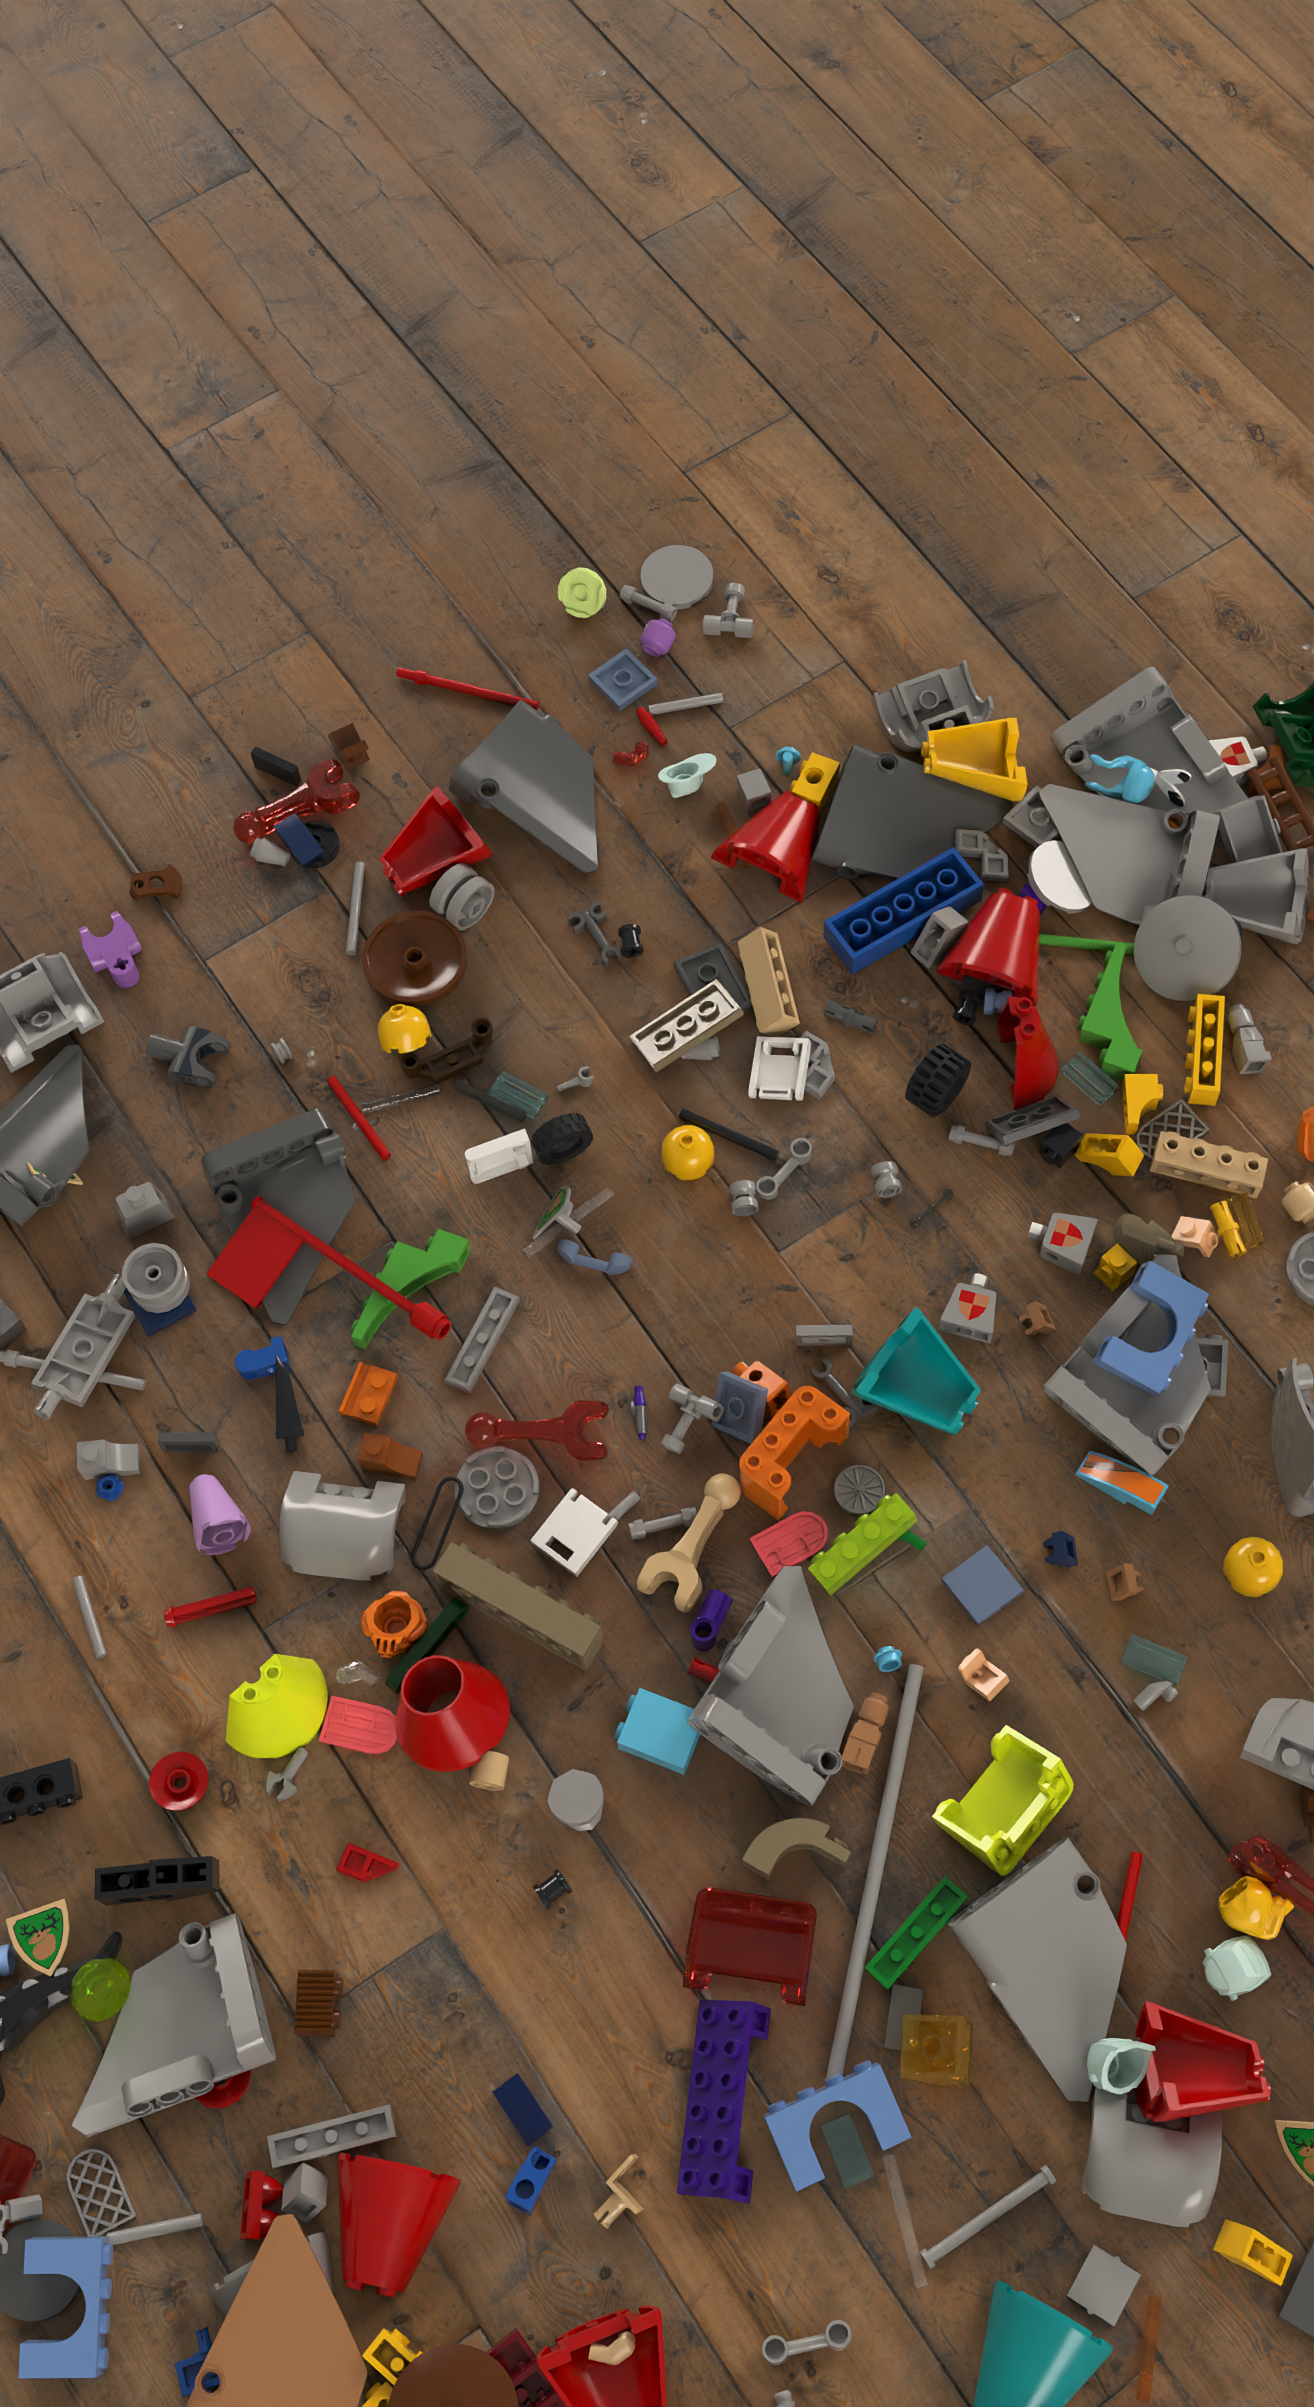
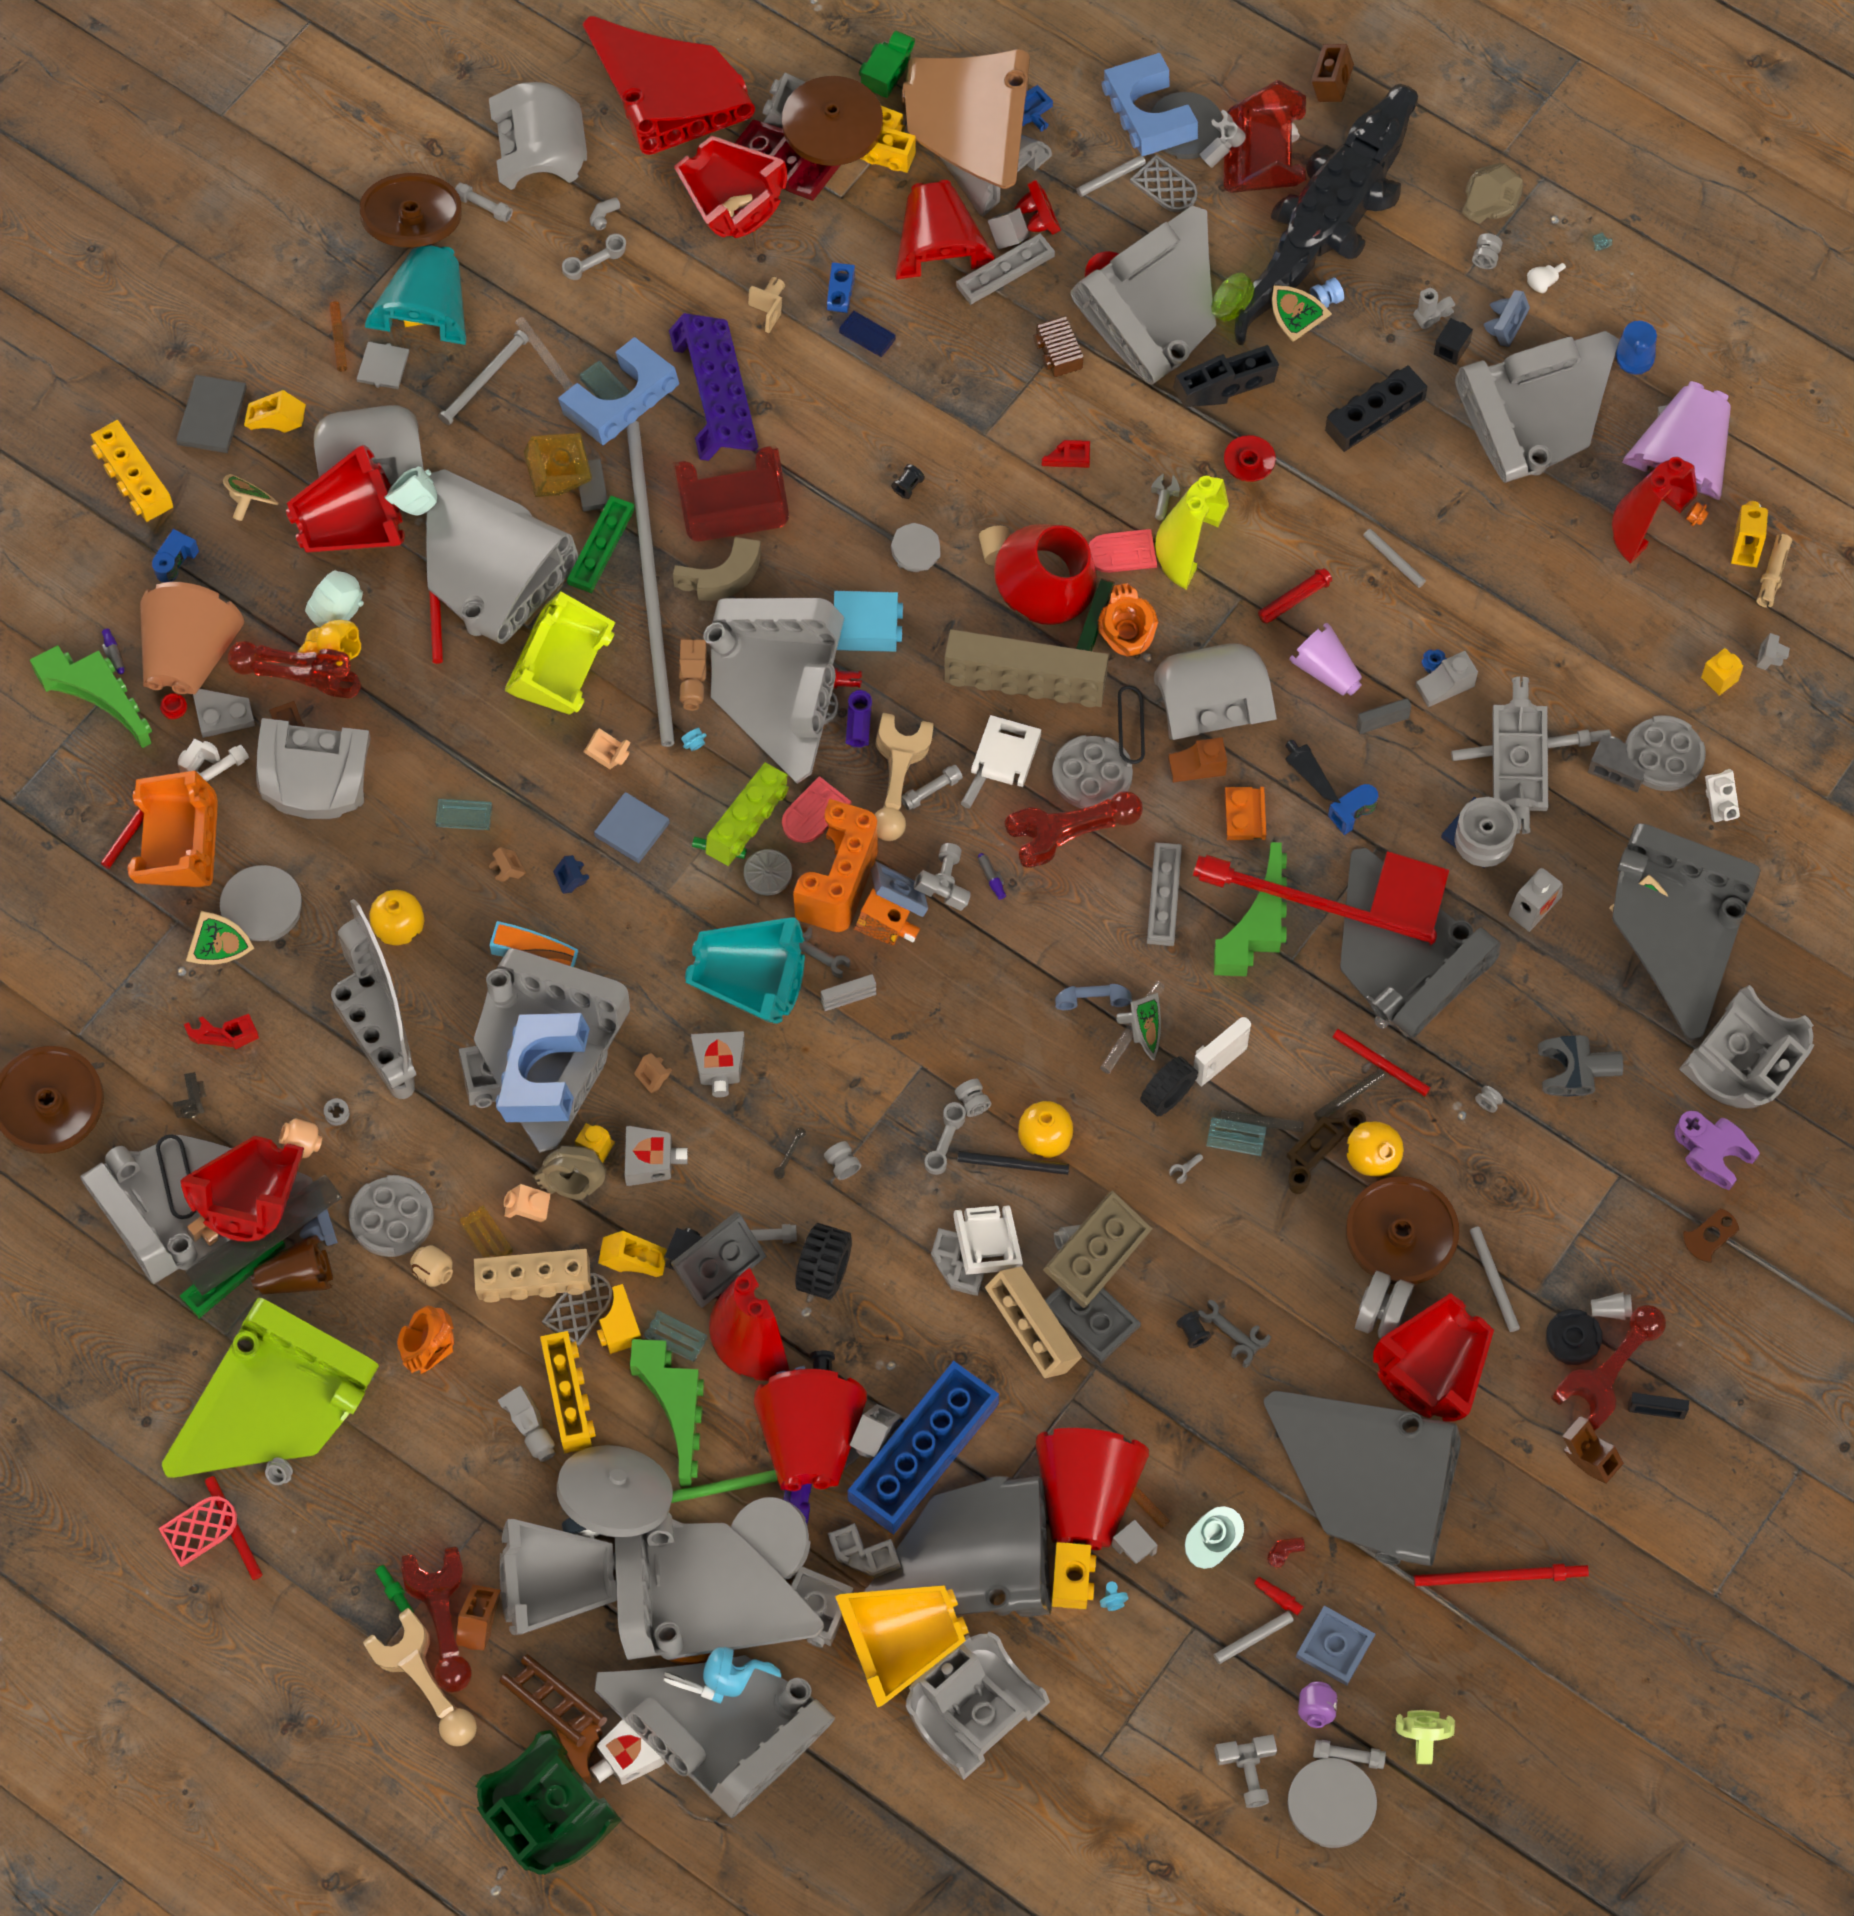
camera: 155 degrees right, 0 degrees up
dark blue slope [273,813,324,867] -> none
clear arm [335,1661,381,1687] -> none
dark grey pin [823,999,878,1035] -> none
light grey arm [1133,1681,1178,1711] -> none
yellow pin [1210,1201,1247,1258] -> none
light grey container [1214,795,1283,864] -> none

